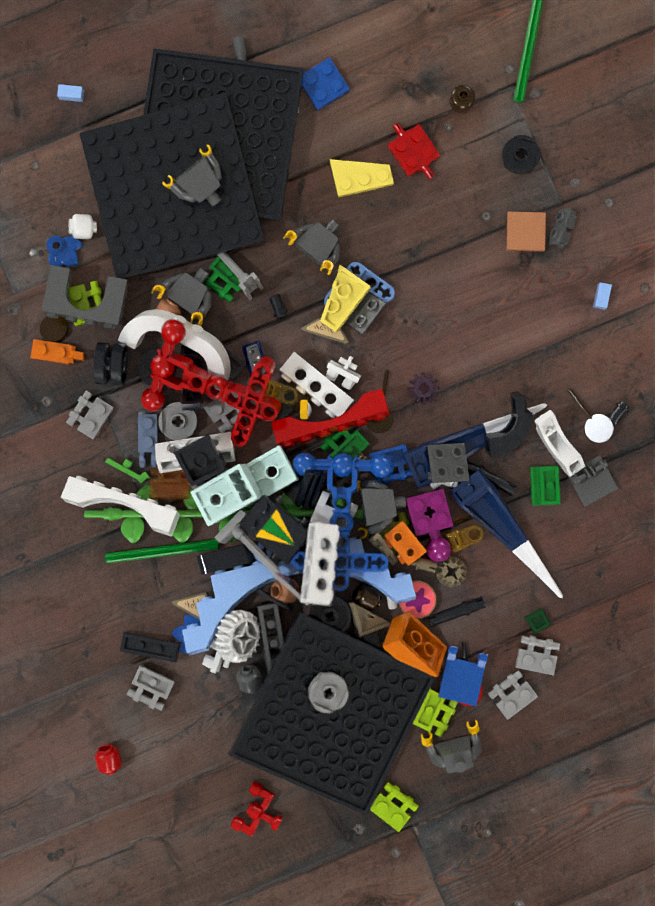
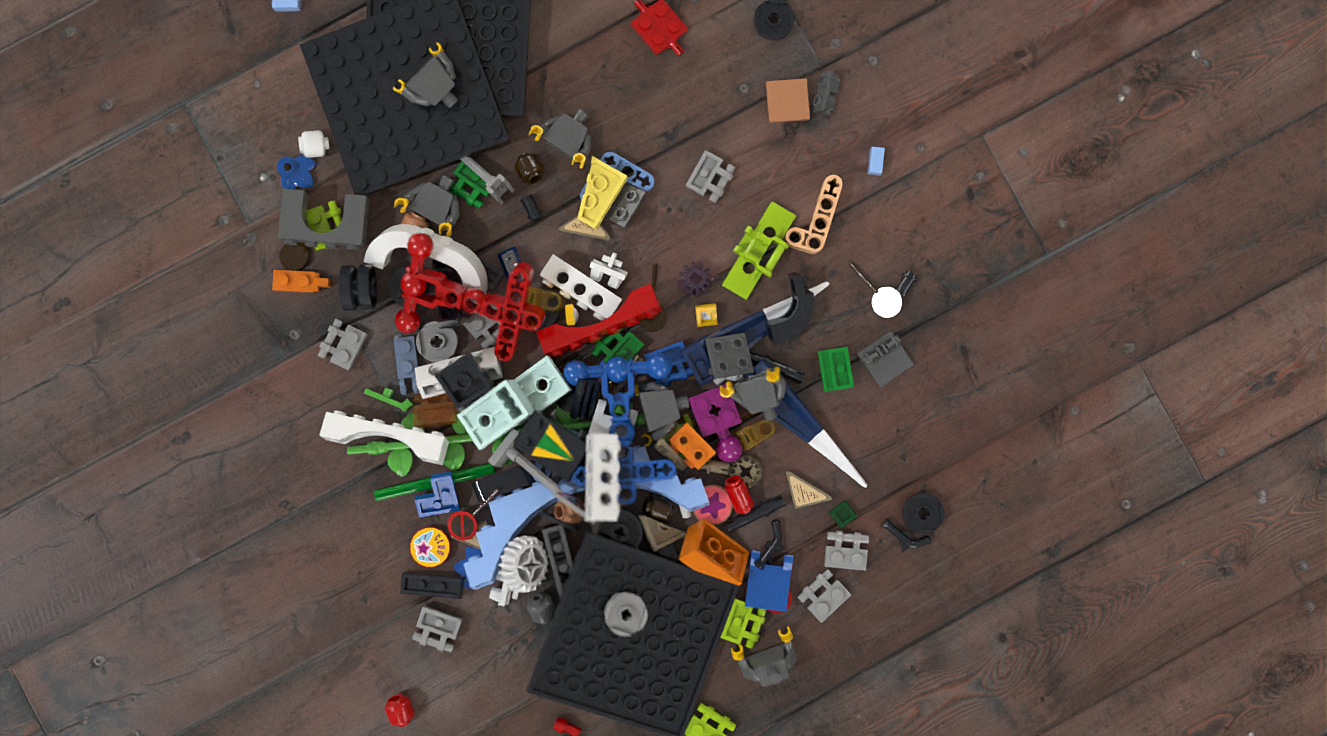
camera: 10 degrees left, 0 degrees up
light yellow wing [330,159,394,198] -> none
white arch [534,410,586,477] -> none
none -> tile [410,526,451,568]
none -> plate [415,472,460,518]
none -> piece [447,488,500,541]
none -> dark brown head [514,153,545,185]
none -> light grey plate [685,150,735,203]
none -> yellow tile [695,303,718,327]
none -> dark grey torso [720,367,787,421]
none -> lime piece [722,201,796,300]
none -> red head [724,475,754,514]
none -> black piece [754,519,785,570]
none -> light nougat beam [784,175,843,254]
none -> tile [785,471,832,509]
none -> black piece [881,518,932,553]
none -> black plate [902,493,945,534]

